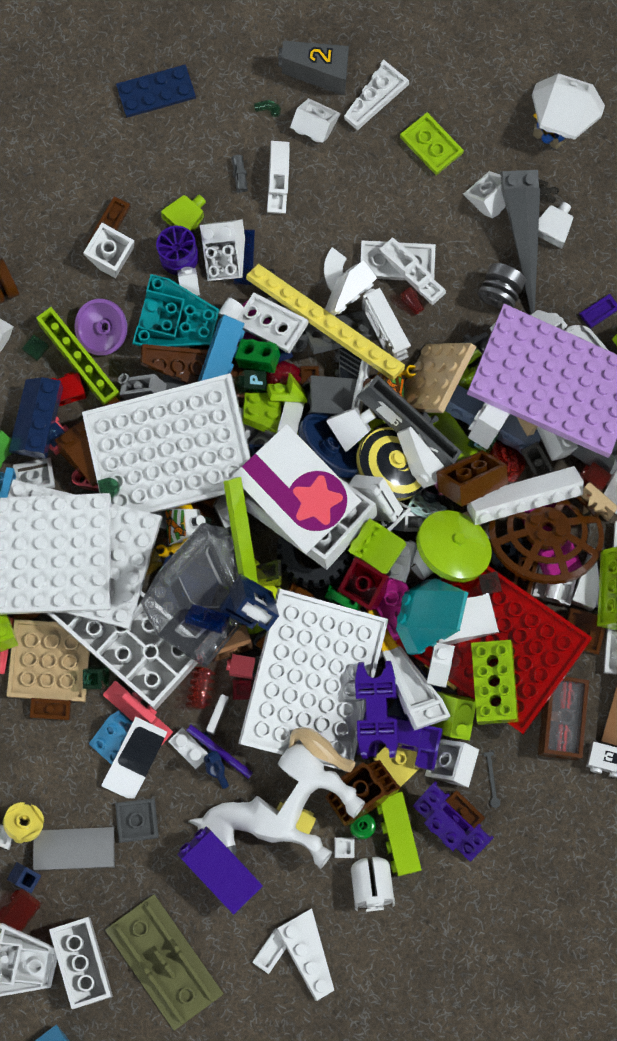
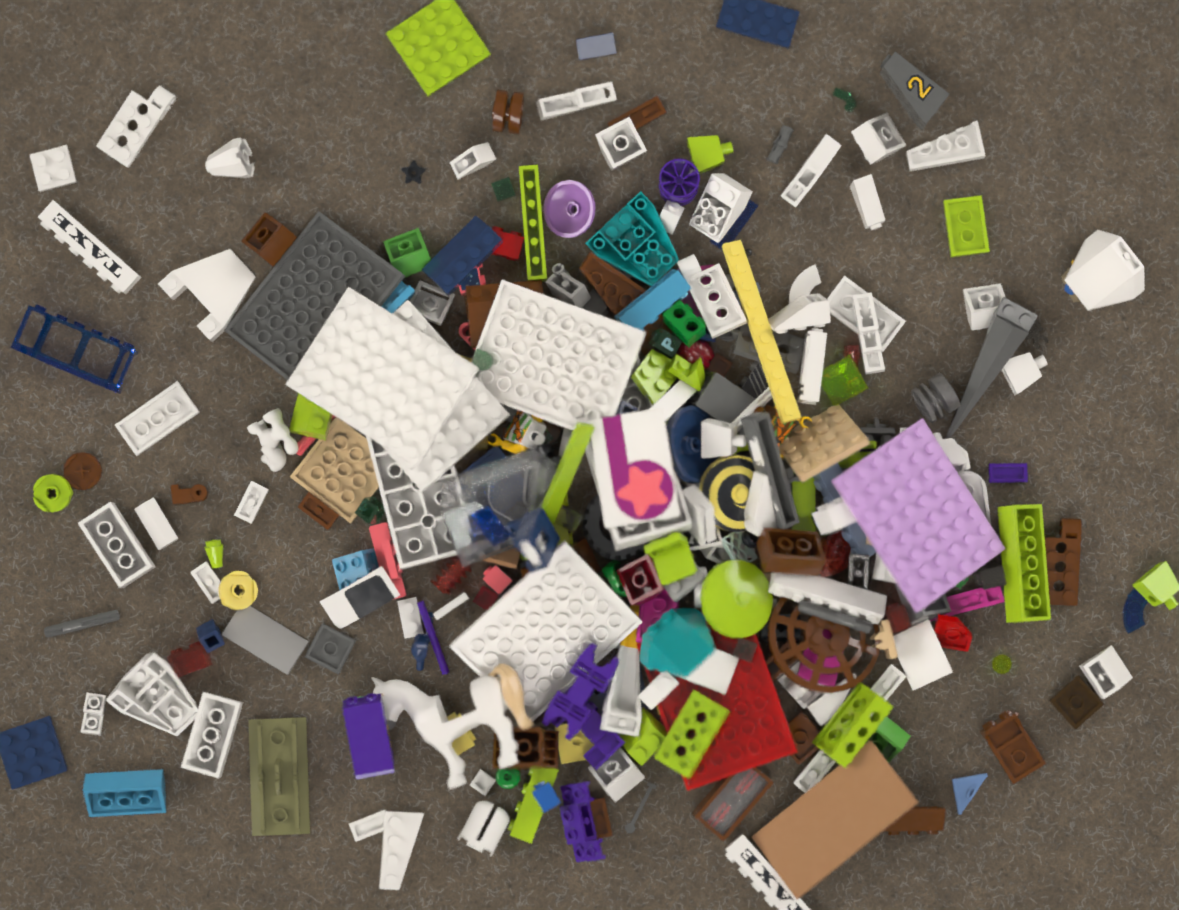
camera: 35 degrees right, 10 degrees up
none -> blue brick [532,781,561,813]
none -> white slope [536,82,617,120]
none -> slope [576,33,617,60]
none -> dark grey axle [798,600,872,633]
none -> clear neon green slope [821,355,868,406]
none -> white slope [850,174,885,230]

